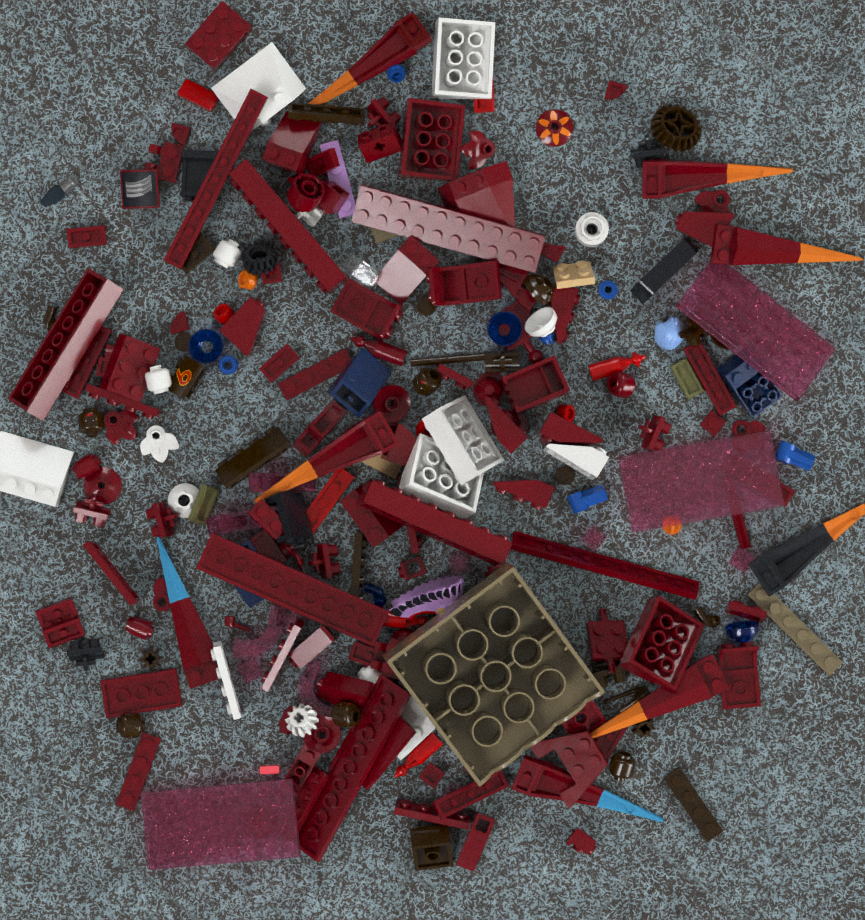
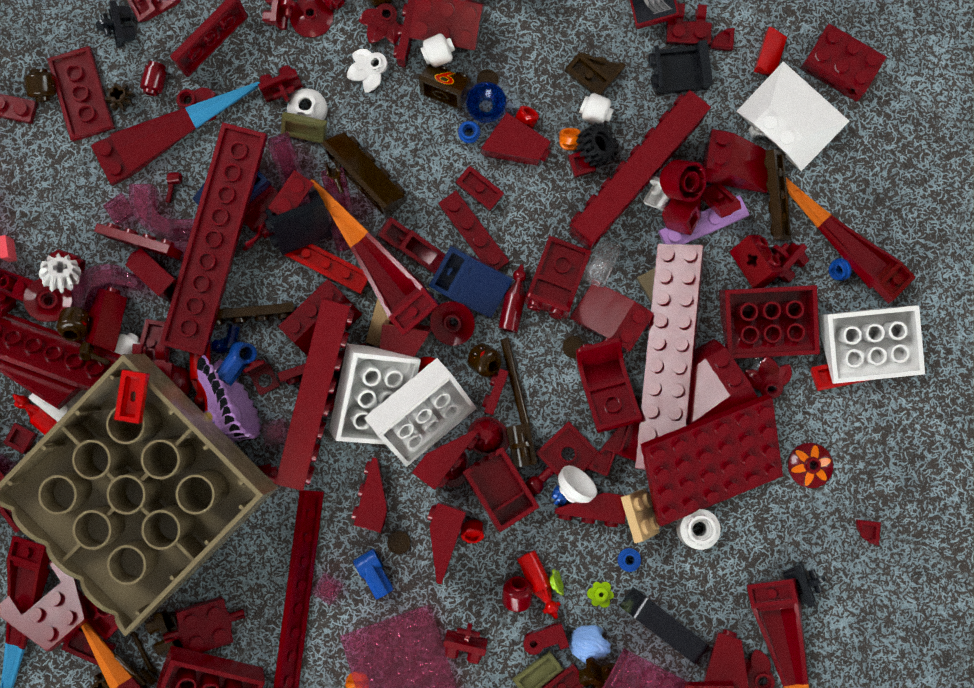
camera: 80 degrees right, 5 degrees down
dark red plate [163,89,268,269] -> none
dark red tile [170,311,190,335] -> none
white plate [210,641,241,720] -> none
dark red hips [308,543,341,579] -> none
clear blue piece [487,311,522,346] -> none
dark brown piece [524,274,554,306] -> none
white slope [543,444,609,480] -> none
dark brown head [609,751,636,781] -> none
dark brown gear [650,103,702,153] -> none
none -> dark brown hand [79,342,111,366]
none -> red piece [114,370,150,424]
none -> blue piece [215,341,257,386]
none -> dark brown hand [326,161,344,194]
none -> dark red leg [523,621,569,655]
none -> lime plant [550,569,564,596]
none -> lime plant [587,582,614,608]
none -> dark red plate [641,394,783,527]

